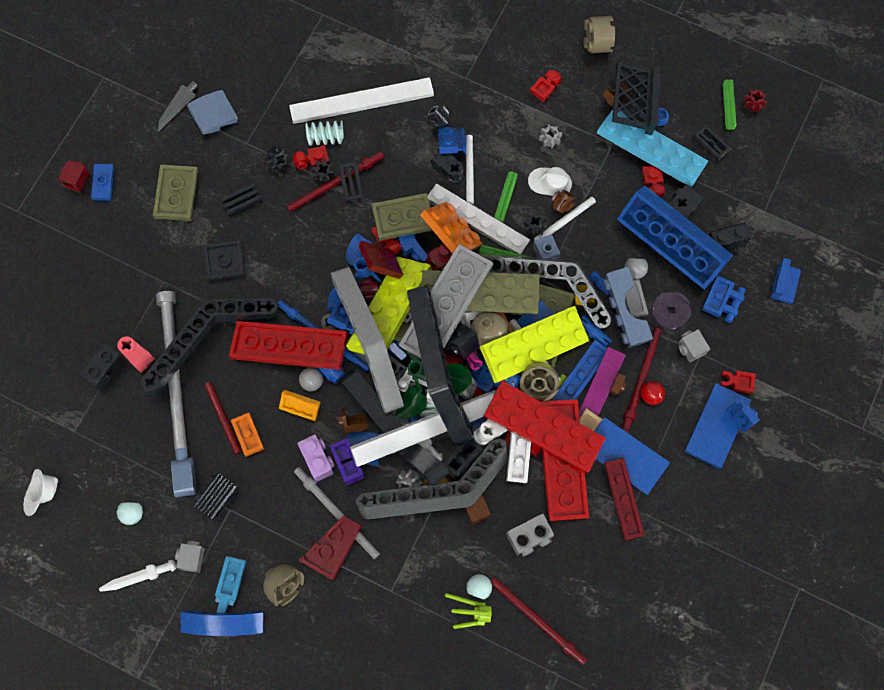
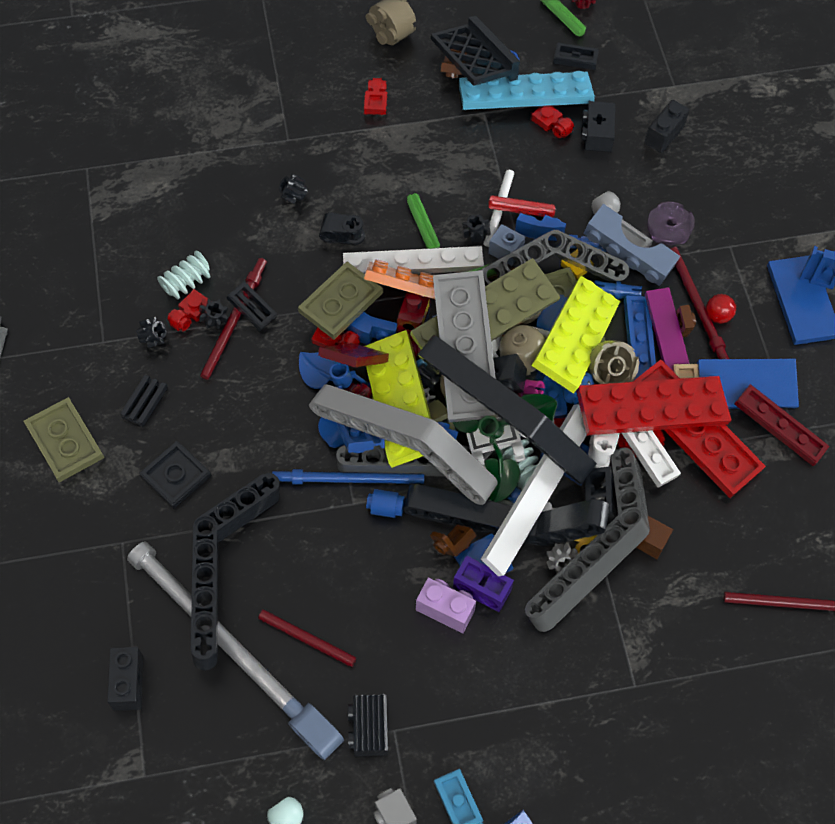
camera: 35 degrees left, 10 degrees down
coral piece [117,337,155,373] -> none
sand blue slope [187,90,238,135] -> none
red plate [229,321,348,370] -> none
orange plate [231,413,264,457] -> none
dark tan cylinder [263,564,304,606] -> none
light orange plate [279,390,321,421] -> none
white tile [289,77,434,124] -> none
light grey bar [294,467,380,559] -> none
dark red wing [298,516,363,580] -> none
light grey piece [299,367,323,391] -> none
blue plate [438,127,466,154] -> none
lime plant [445,593,492,629] -> none
white bar [465,135,474,205] -> none
light aqua piece [466,574,492,599] -> none
light grey brick [506,514,554,557] -> none
white piece [528,167,572,196] -> none
light grey gear [539,124,562,149] -> none
reddish brown gear [551,190,575,213] -> none
blue brick [617,186,733,290] -> none
light grey brick [678,329,710,362] -> none
blue plate [702,275,746,323] -> none
red plate [720,371,756,394] -> none
blue panel [770,258,801,304] -> none
none -> red axle [488,195,555,218]
none -> blue slope [515,213,566,241]

